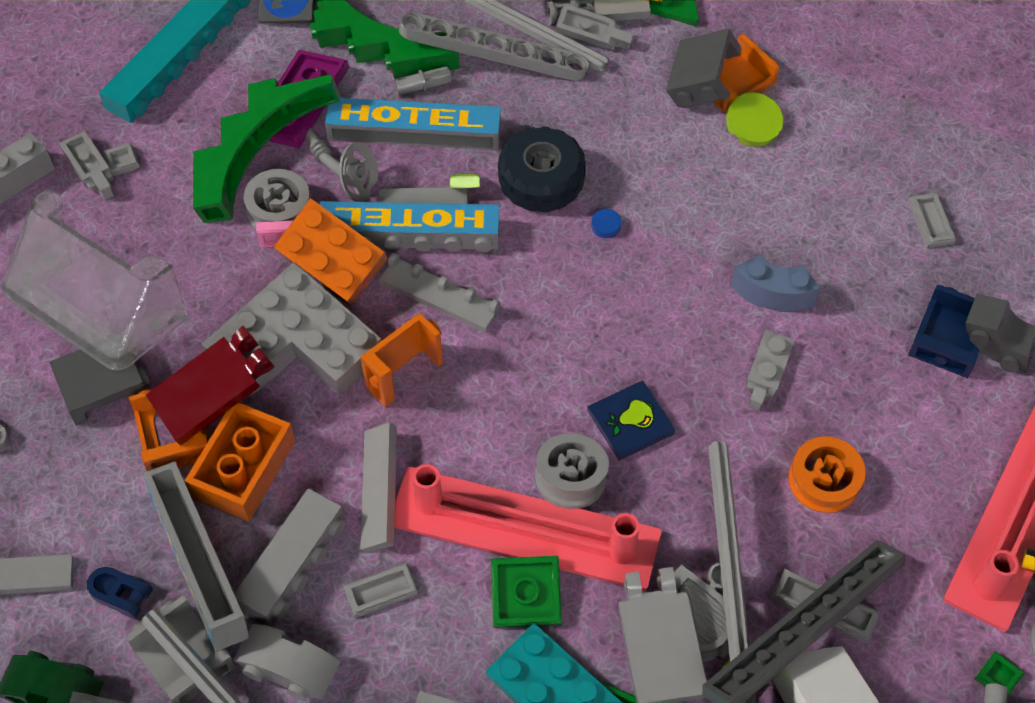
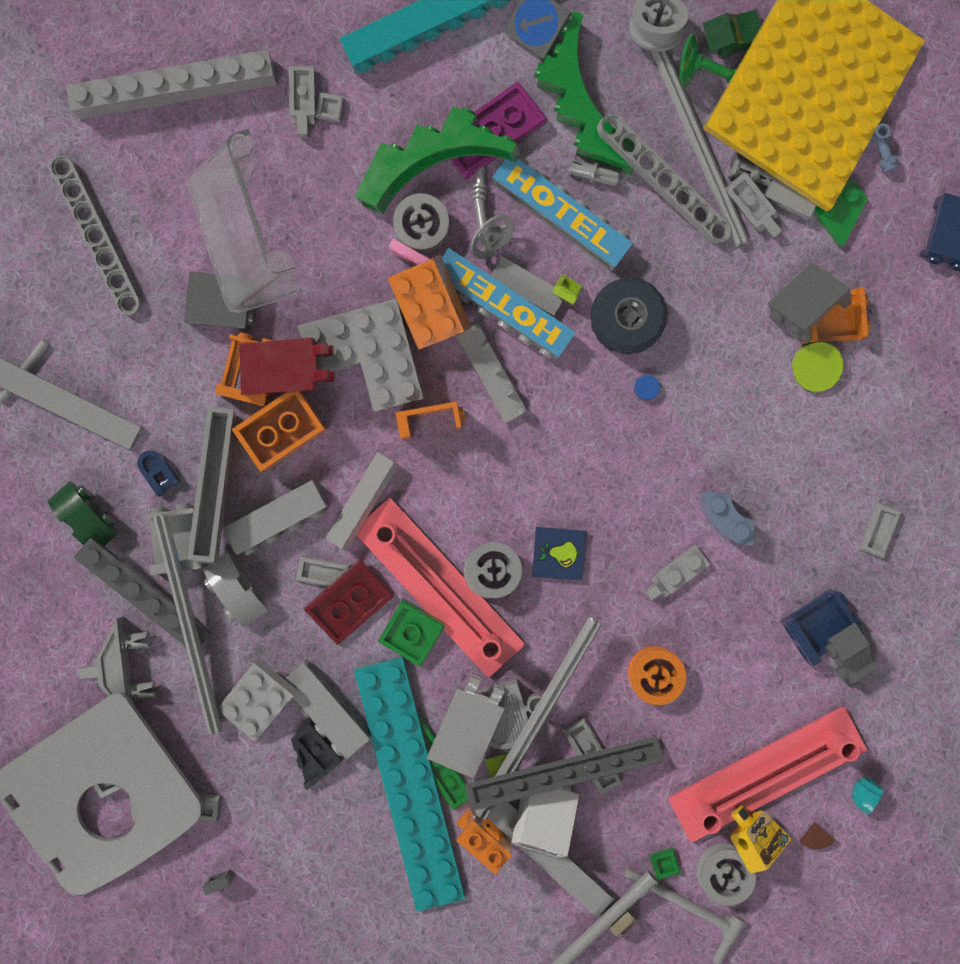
camera: 30 degrees right, 30 degrees up
none -> dark red tile [304,558,394,645]

